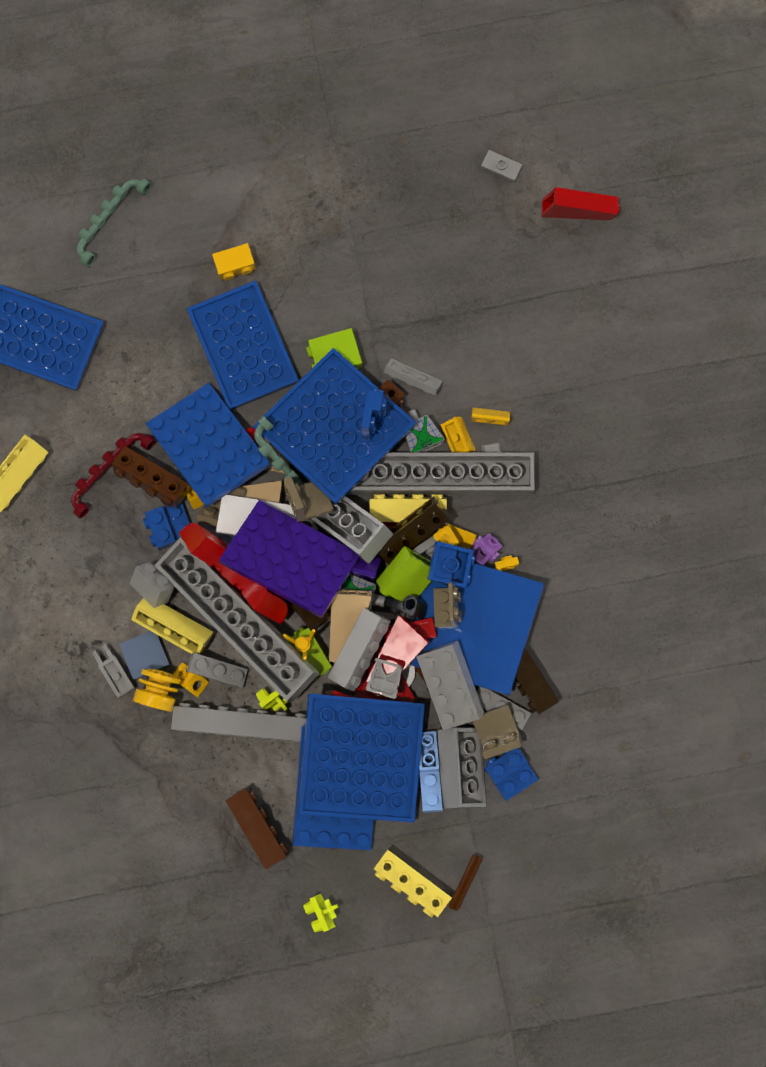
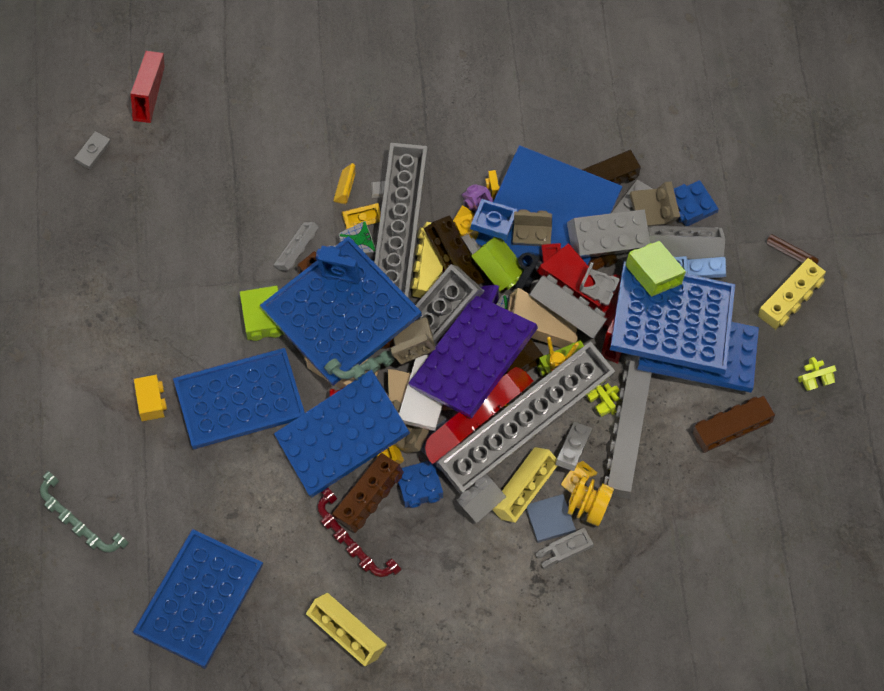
camera: 85 degrees left, 15 degrees down
none -> lime brick [625,241,686,297]

